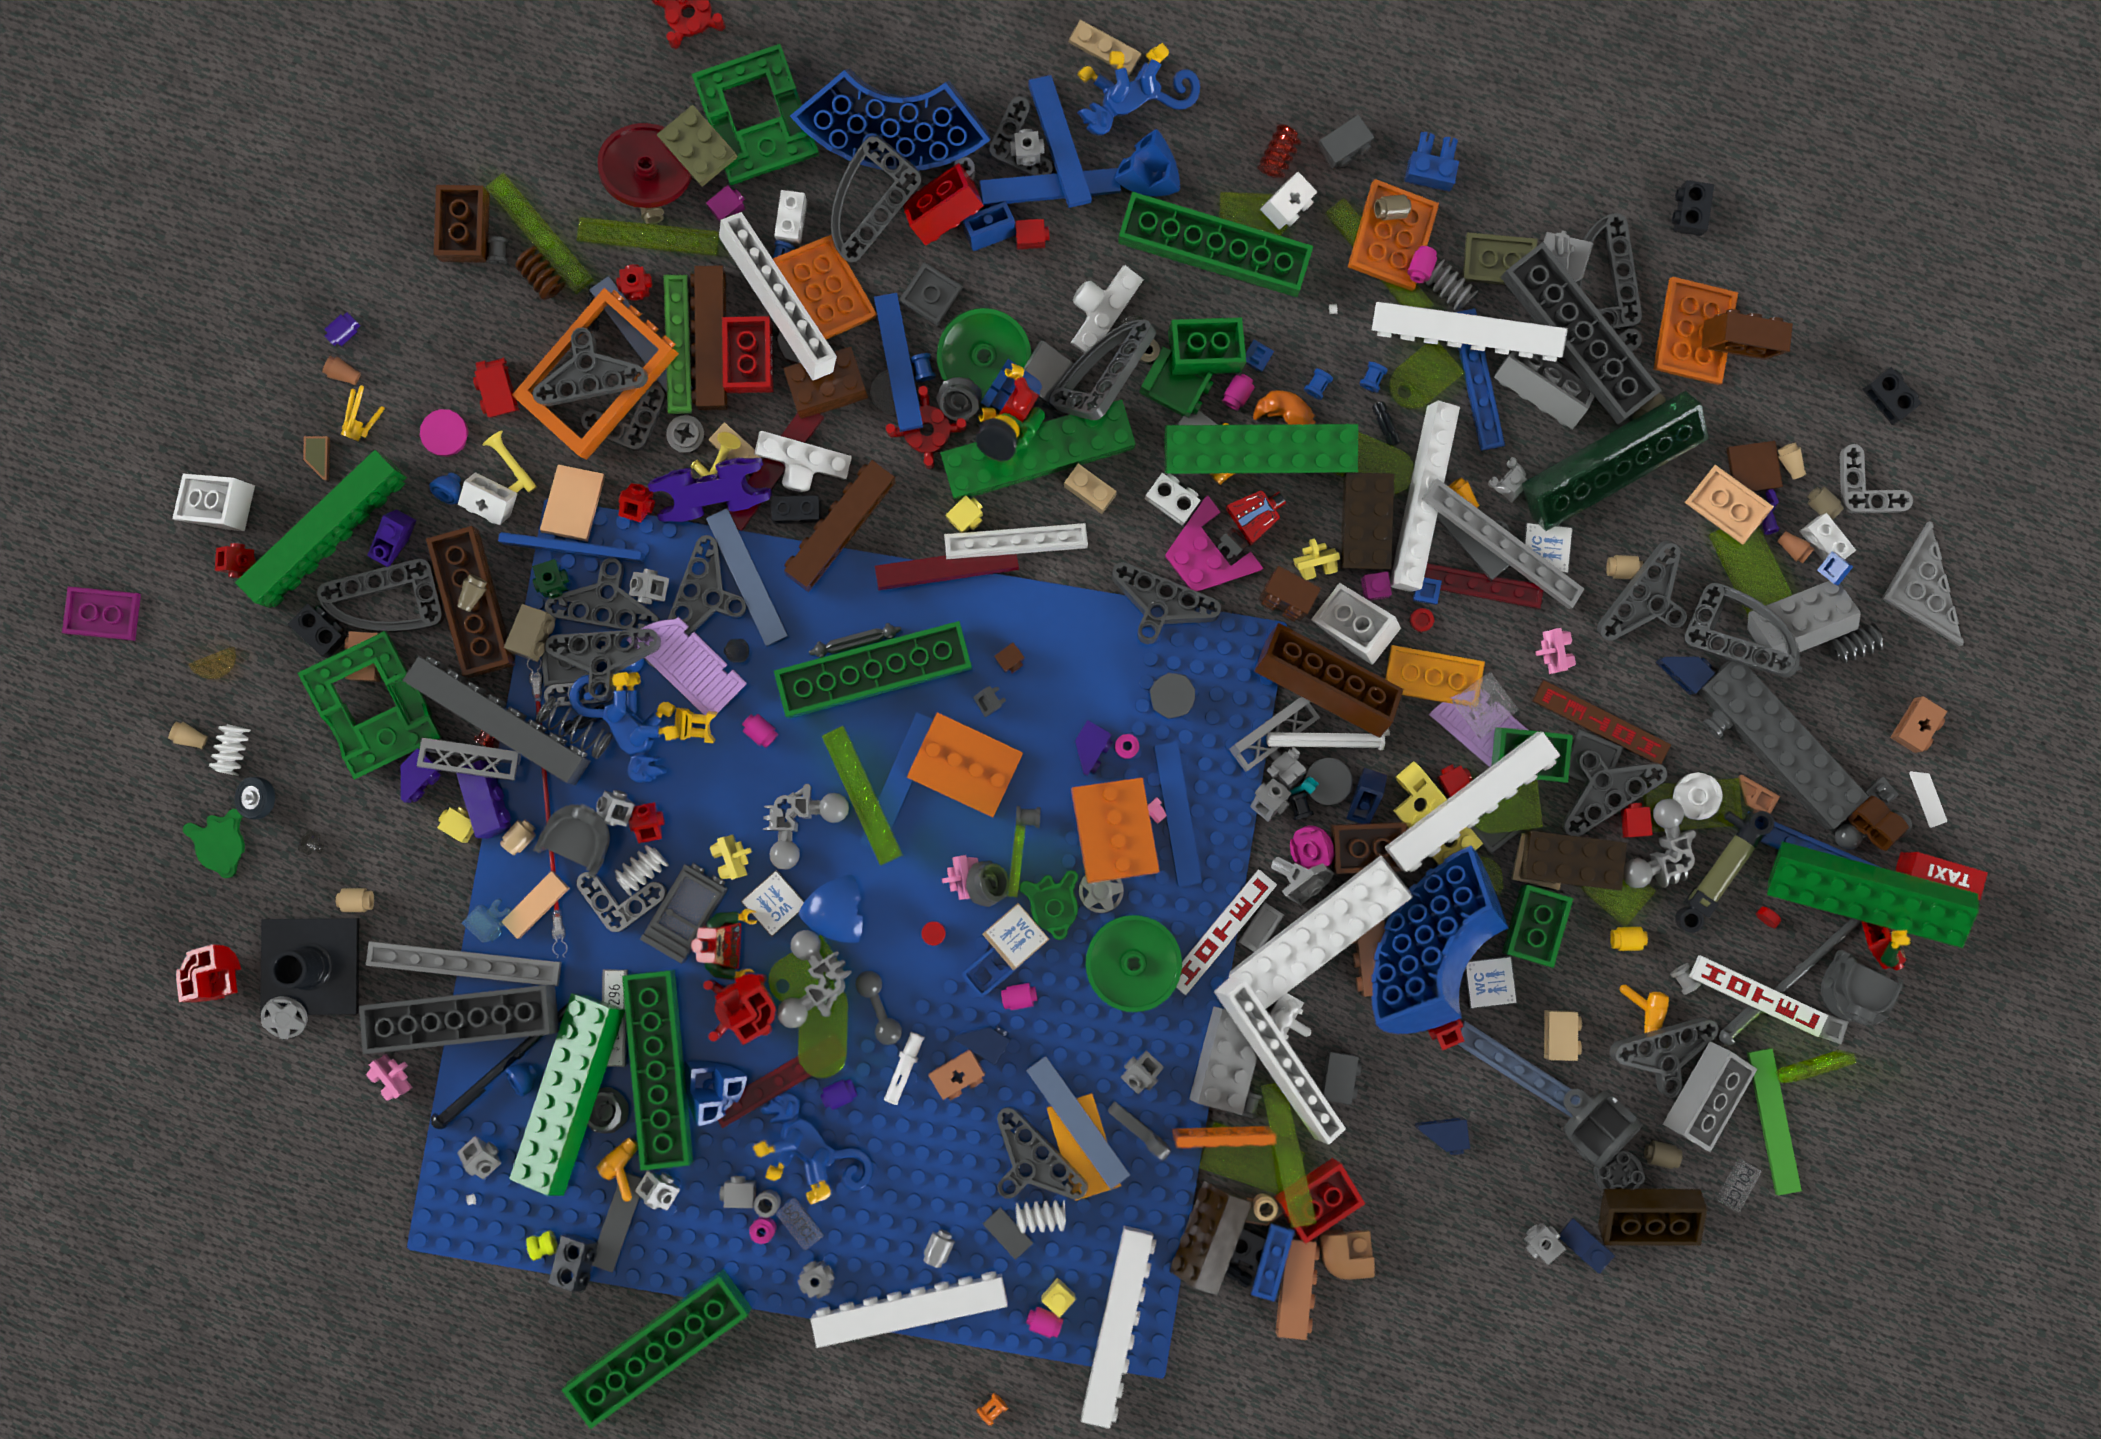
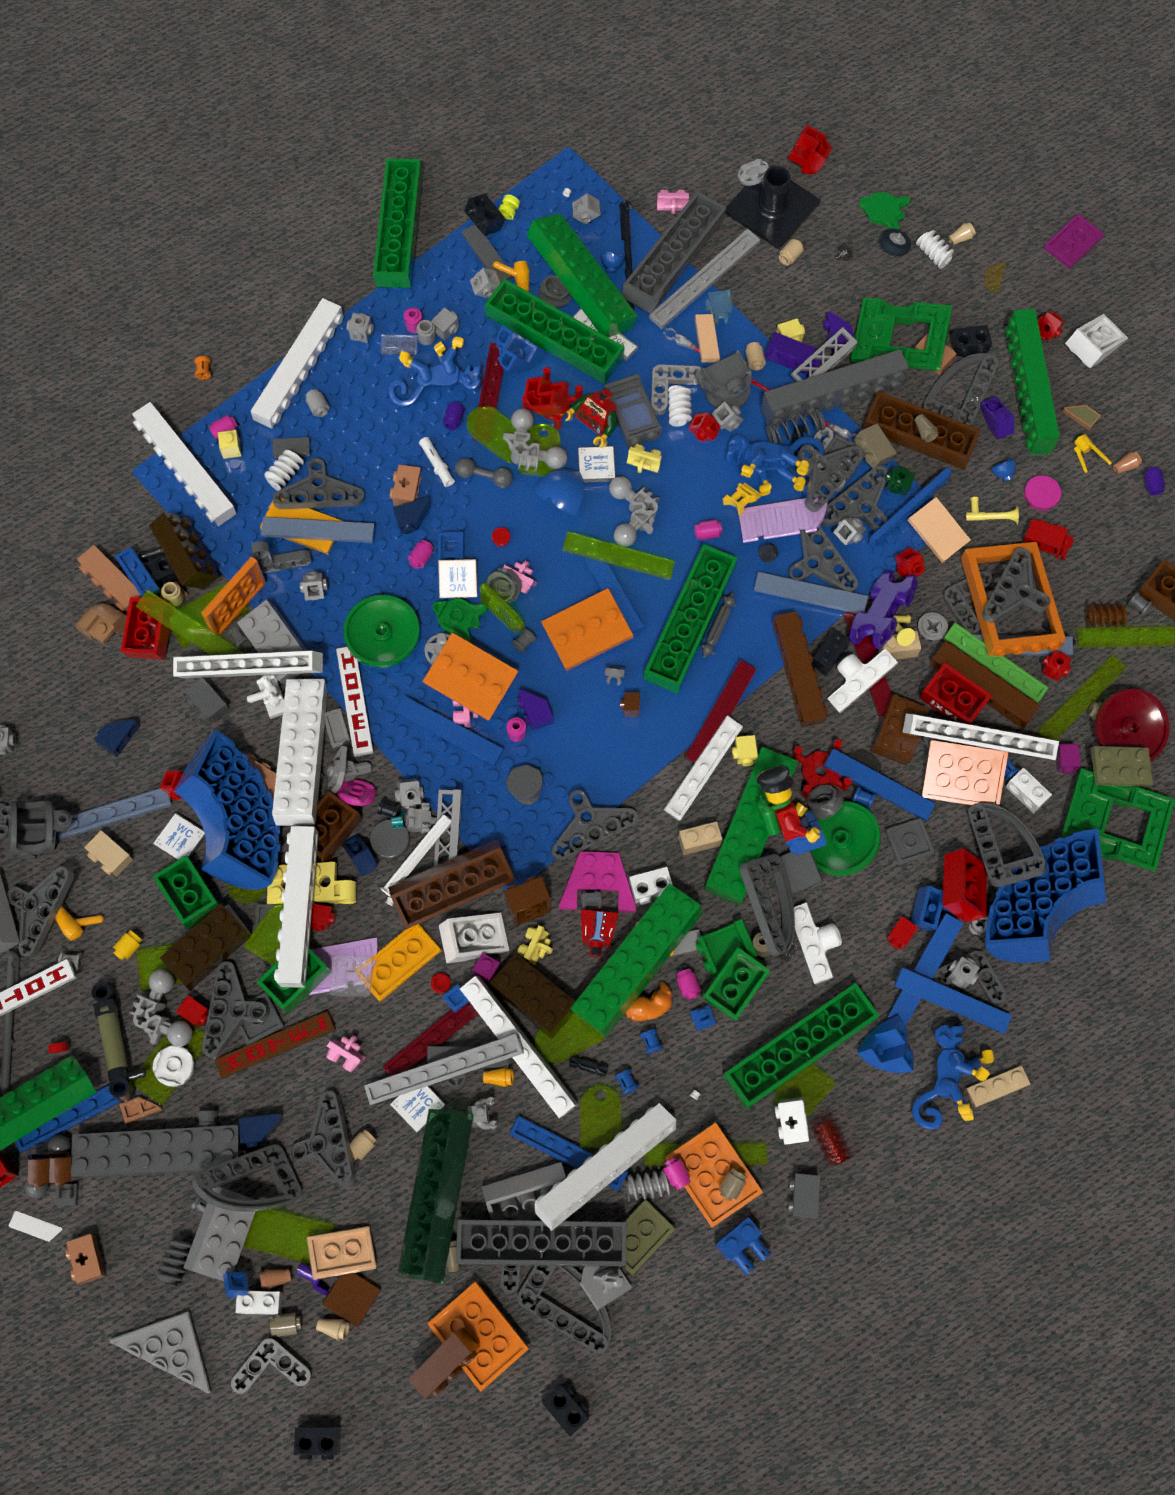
camera: 130 degrees right, 15 degrees down
white brick [458,472,517,525] -> none

